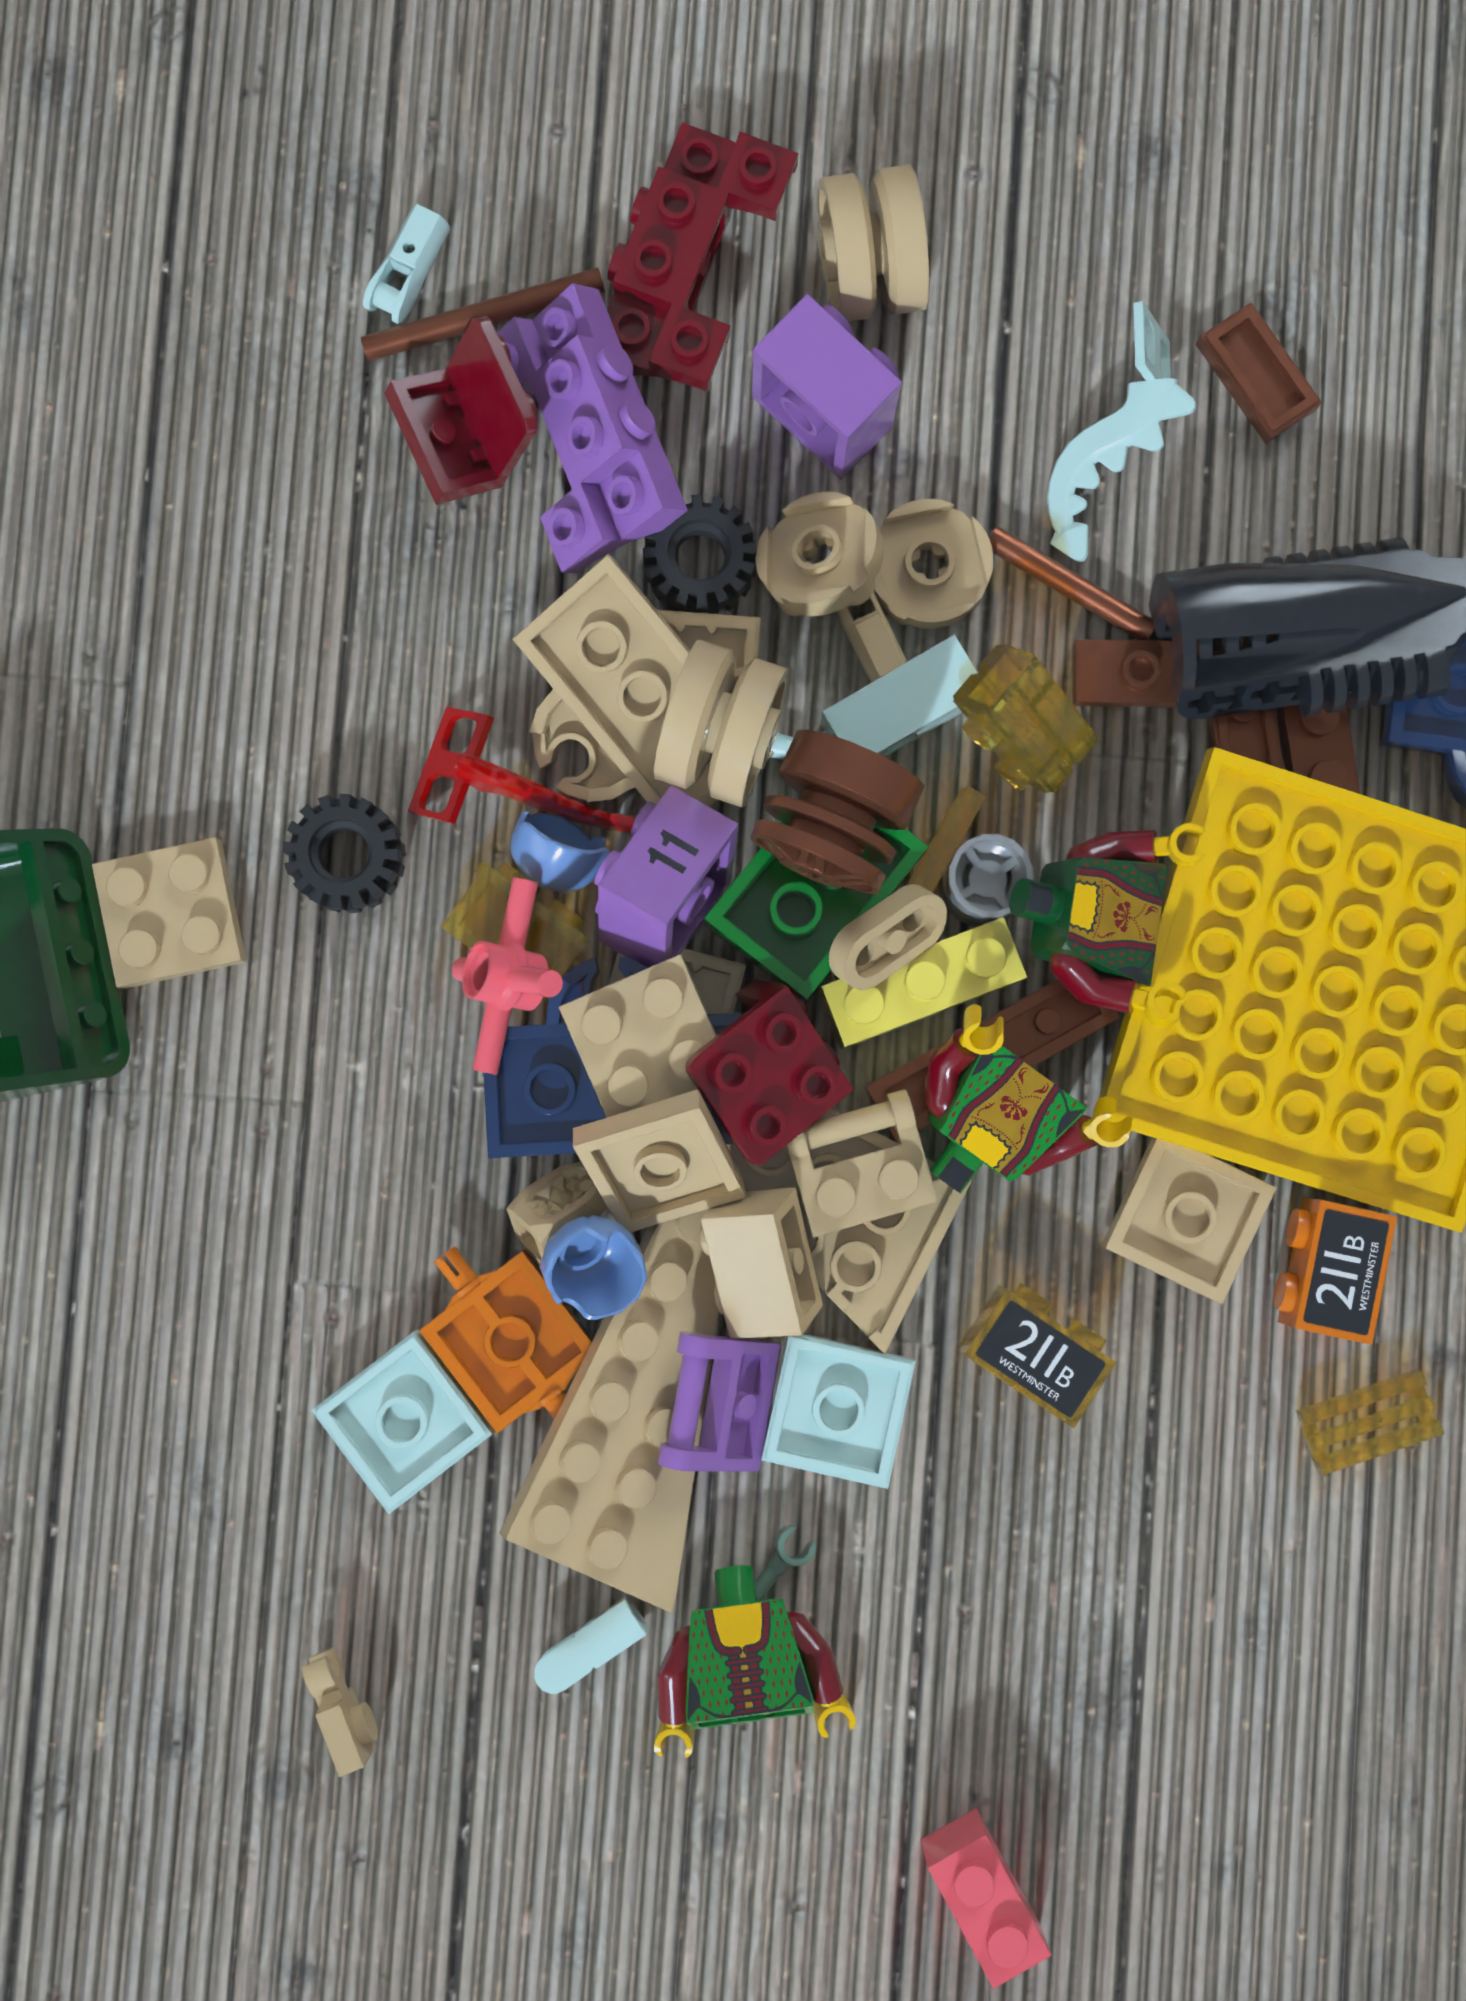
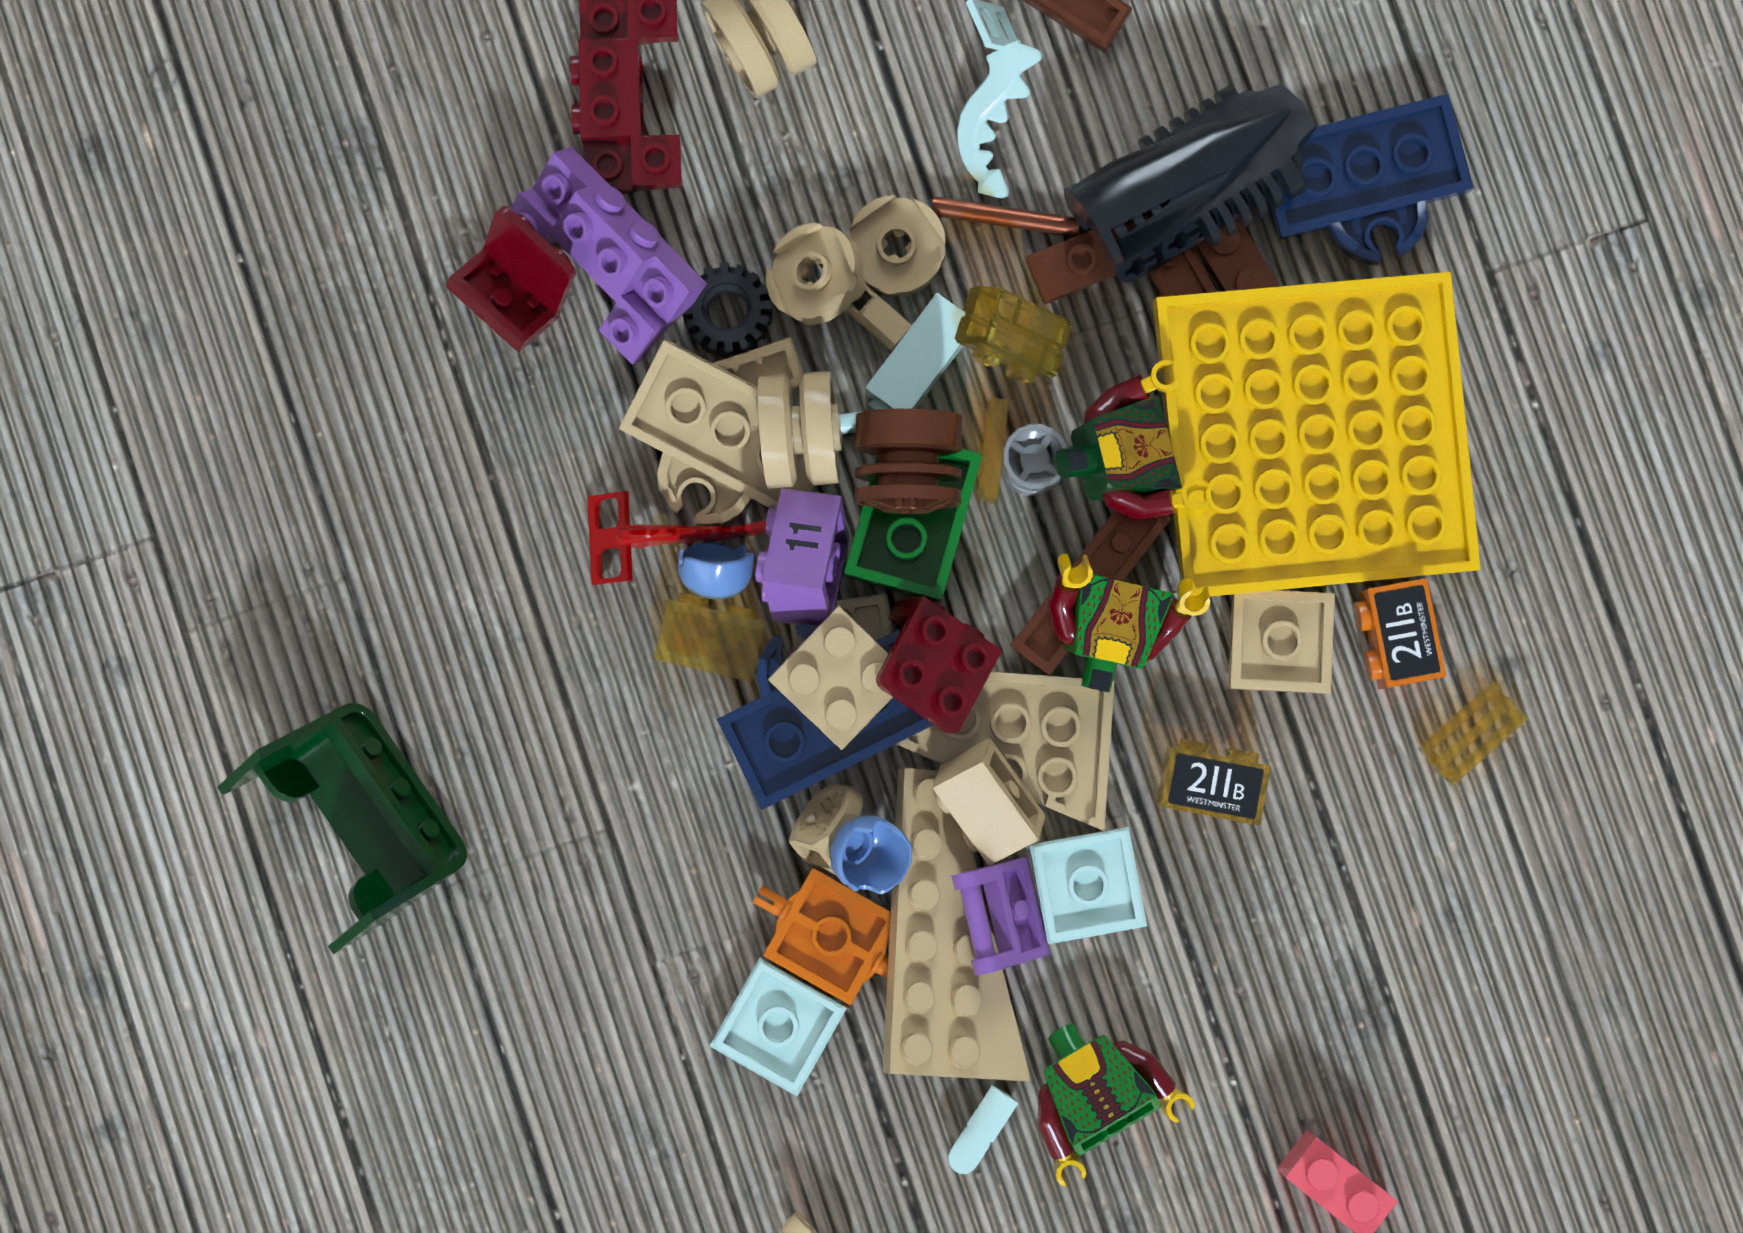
camera: 20 degrees left, 0 degrees up
tan plate [92,837,247,989] -> none
black tyre [283,794,406,913] -> none
copper bar [360,267,605,362] -> none
light aqua bar [363,204,450,325] -> none
coral bar [452,877,563,1075] -> none
tan plate [573,1089,746,1232] -> none
medium lavender brick [752,294,902,480] -> none
sand green hand [755,1525,816,1601] -> none
tan plate [786,1089,939,1238] -> none
light yellow brick [818,917,1027,1050] -> none
tan plate [829,884,947,990] -> none

